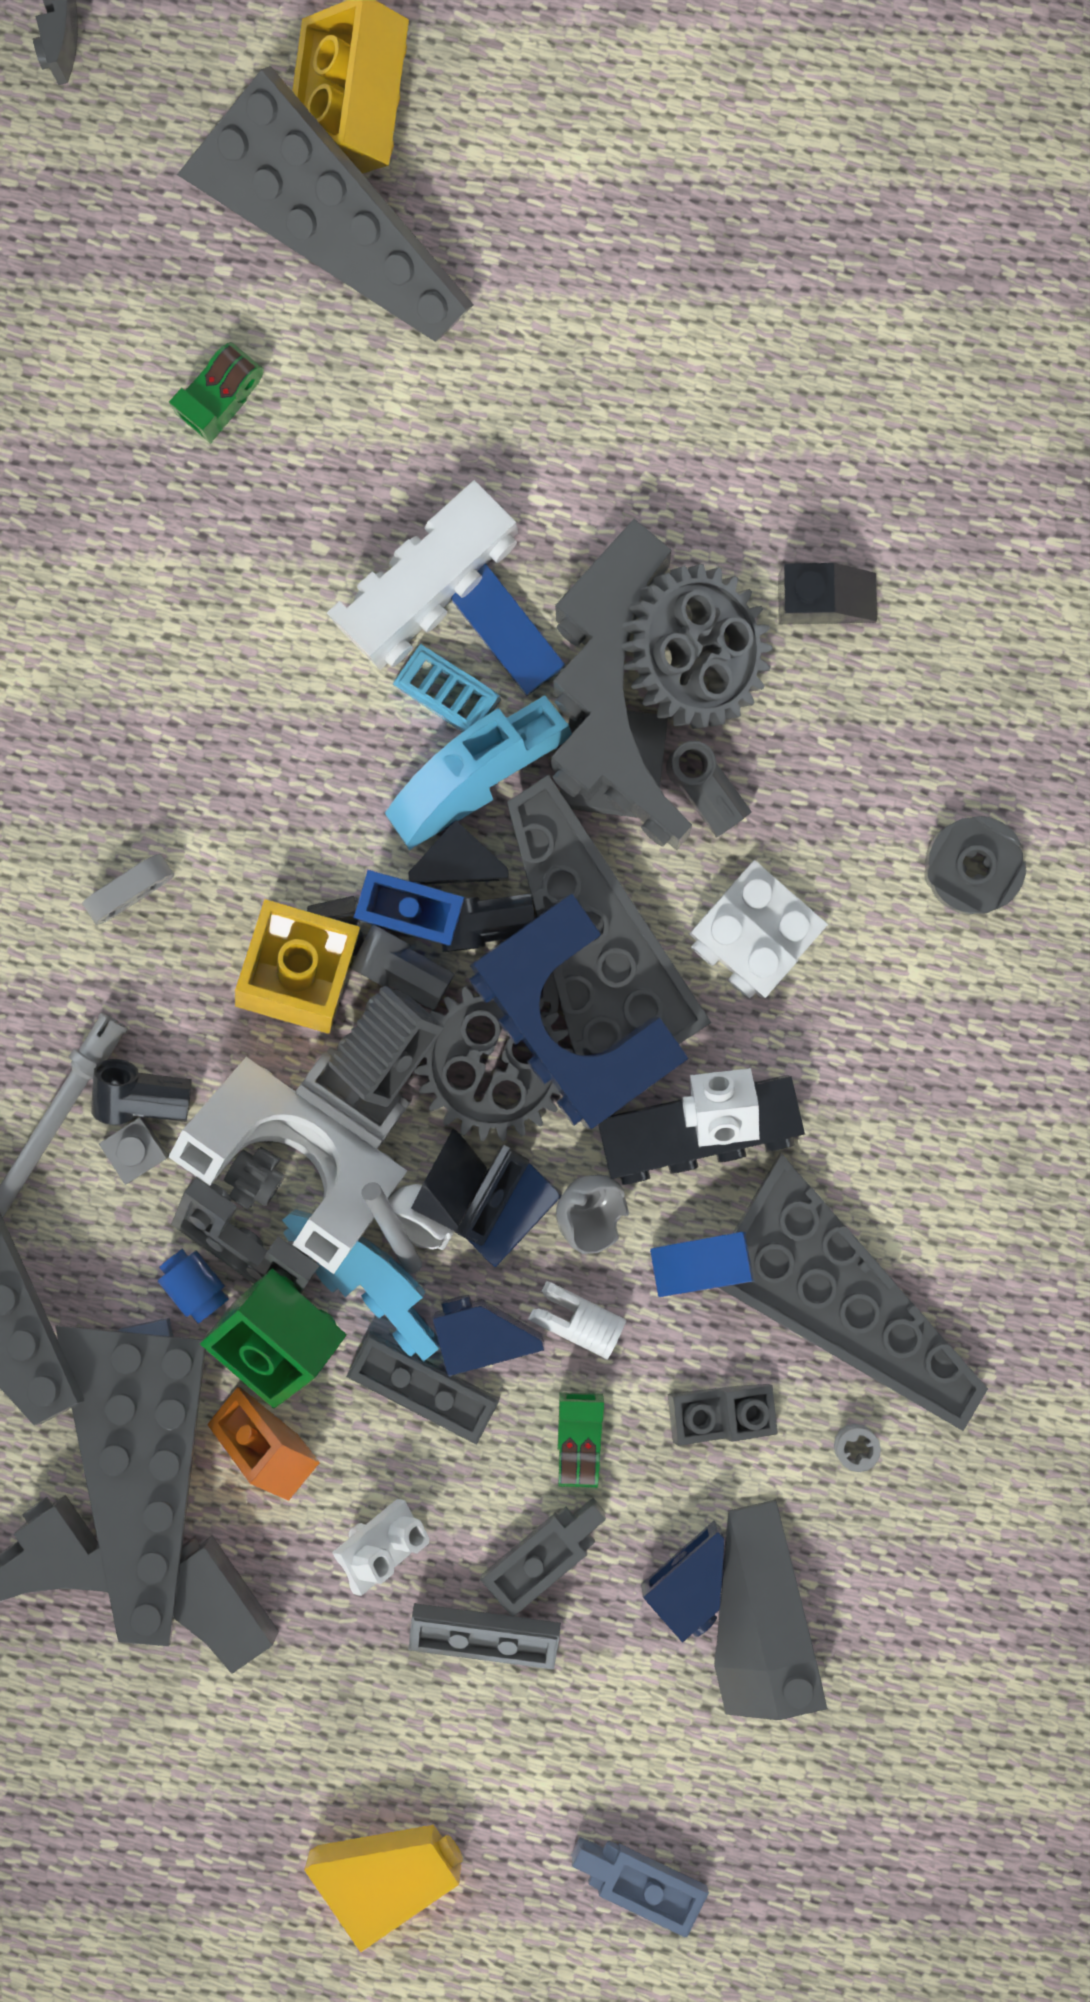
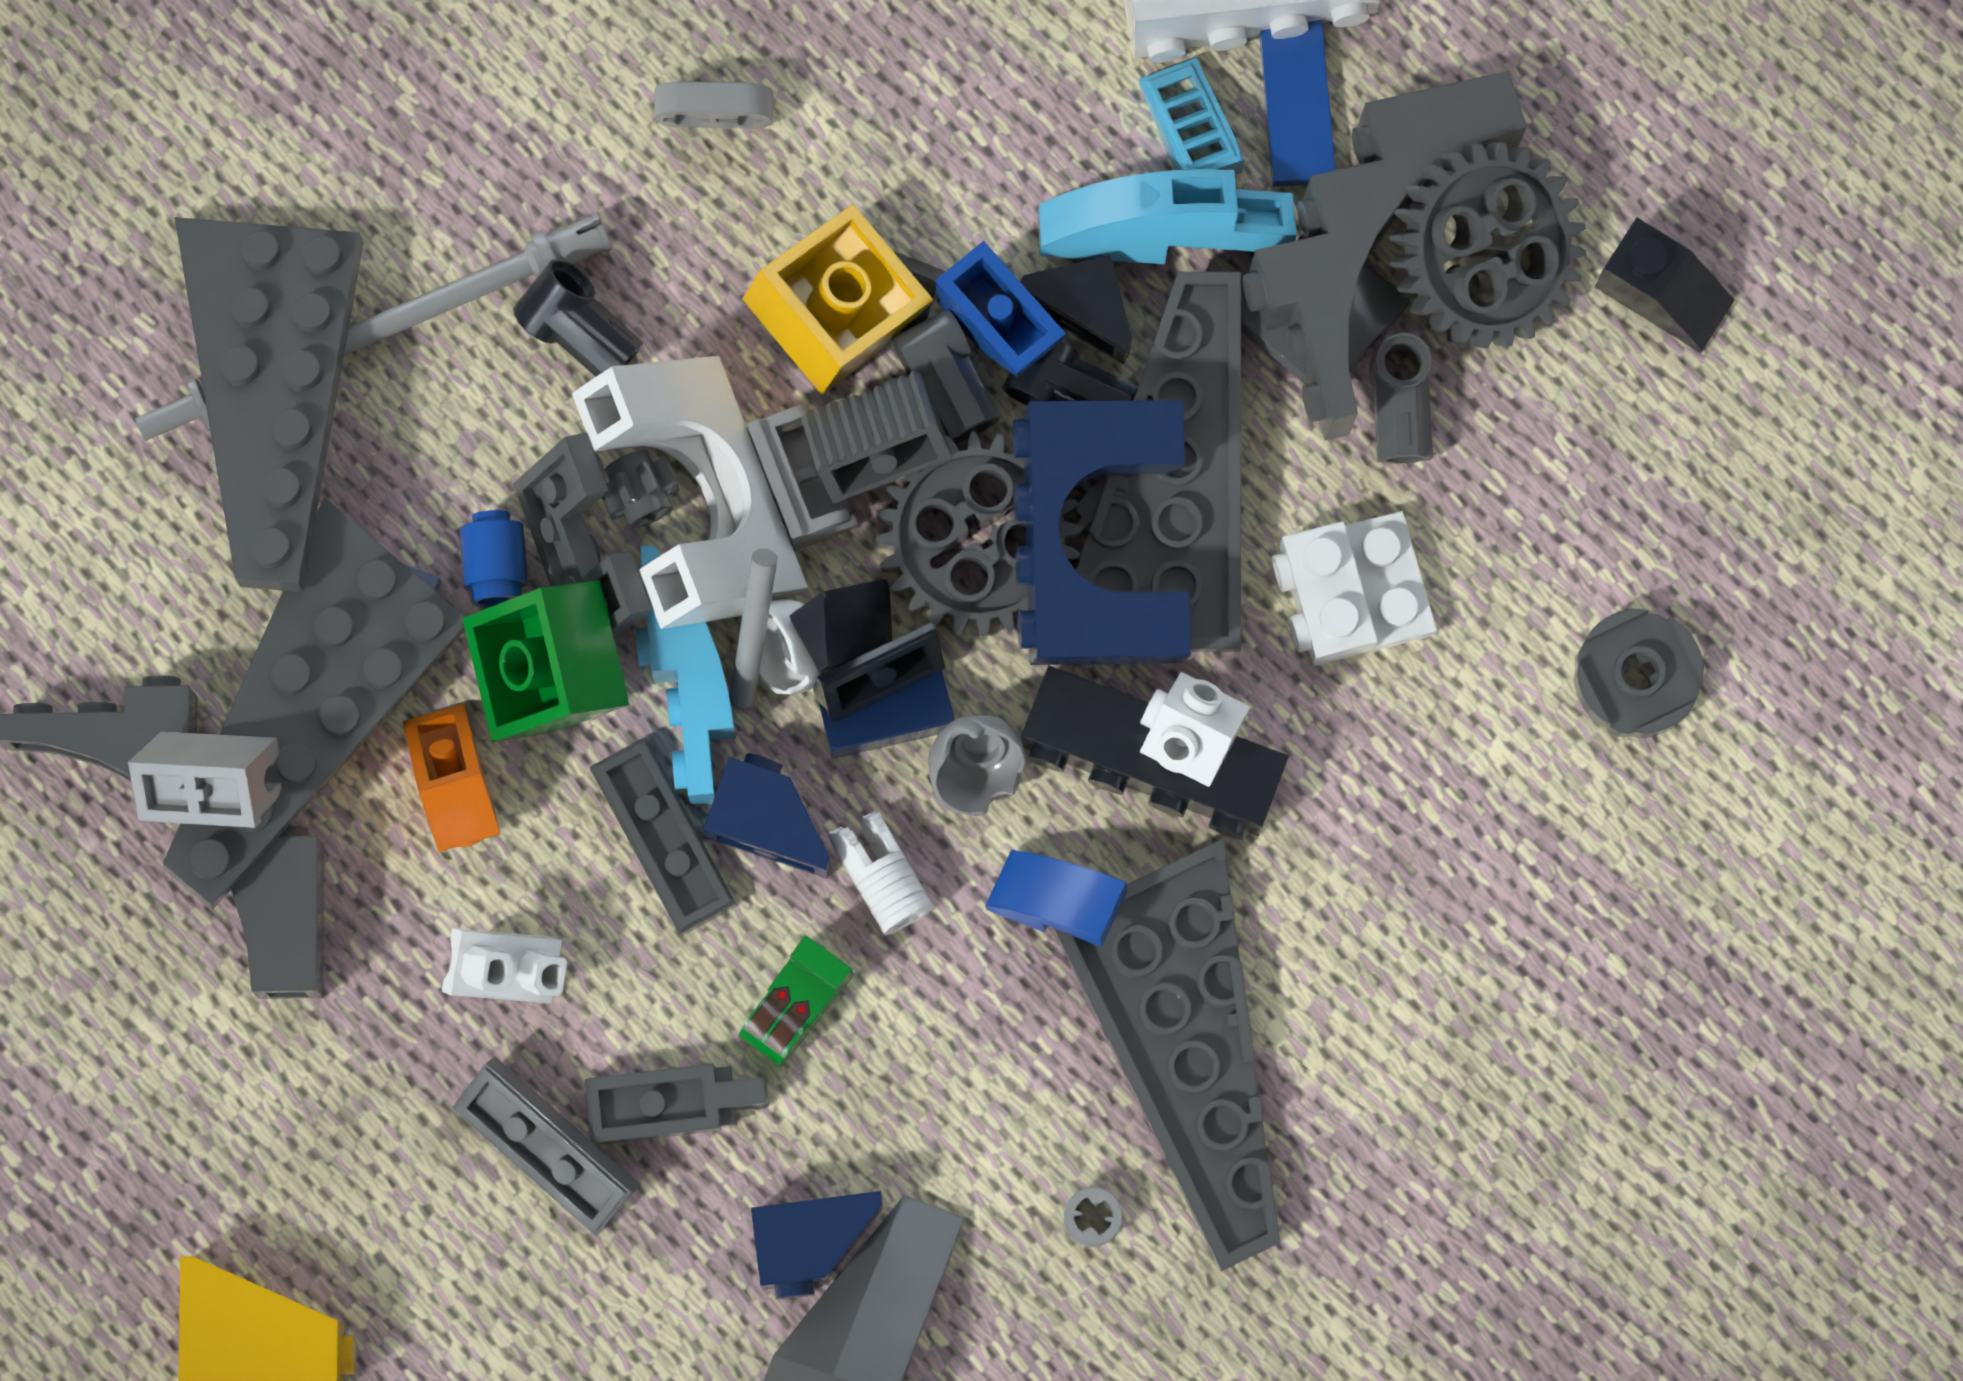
camera: 35 degrees right, 10 degrees down
light grey plate [99,1117,169,1185] -> none
dark grey slope [668,1384,778,1446] -> none
none -> light grey hinge [128,732,281,828]

